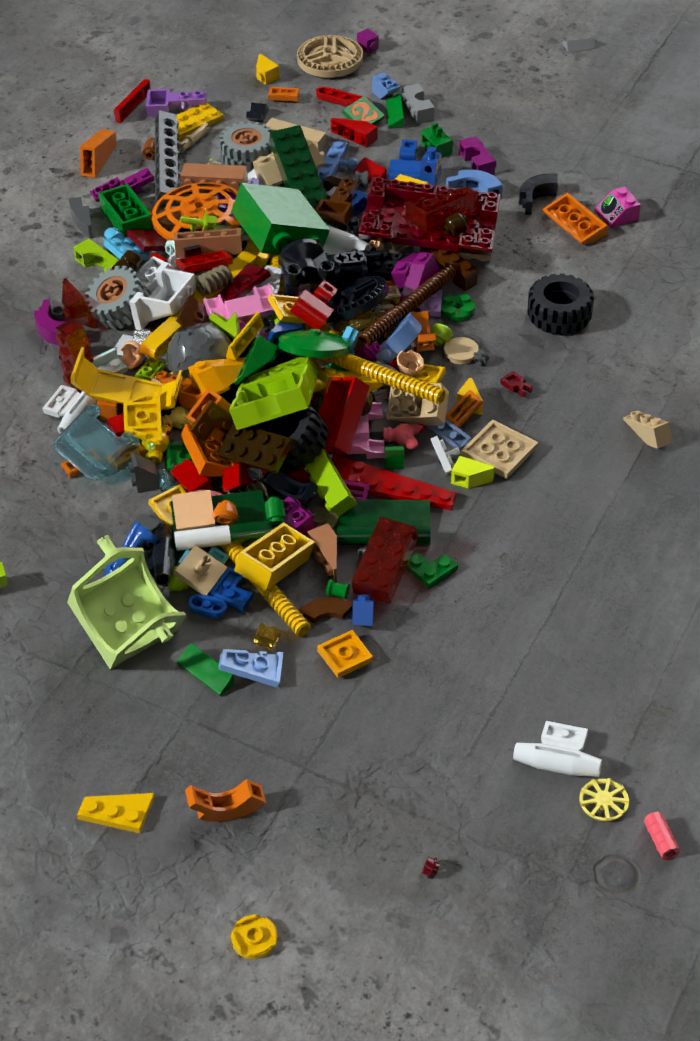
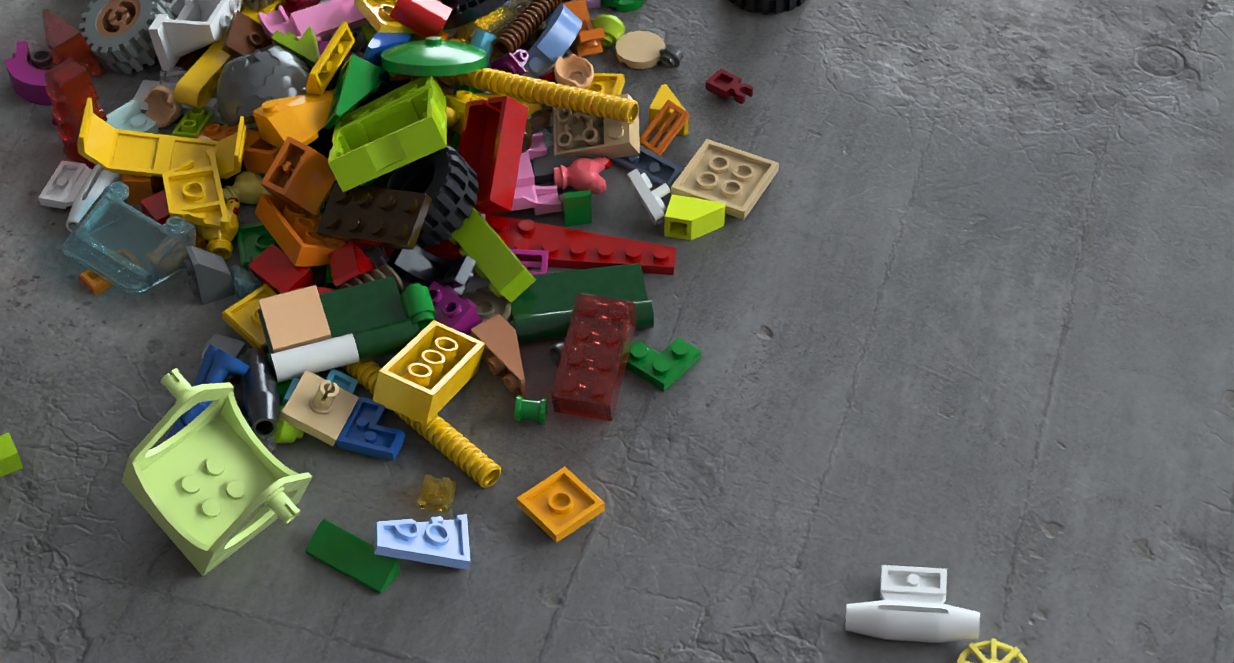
camera: 10 degrees left, 0 degrees up
blue plate [188,594,227,618] -> none
reddish brown plate [189,400,234,441] -> none
orange cone [212,500,239,525] -> none
reddish brown tile [298,597,353,623] -> none
blue slope [352,594,375,626] -> none
tan slope [623,411,673,449] -> none

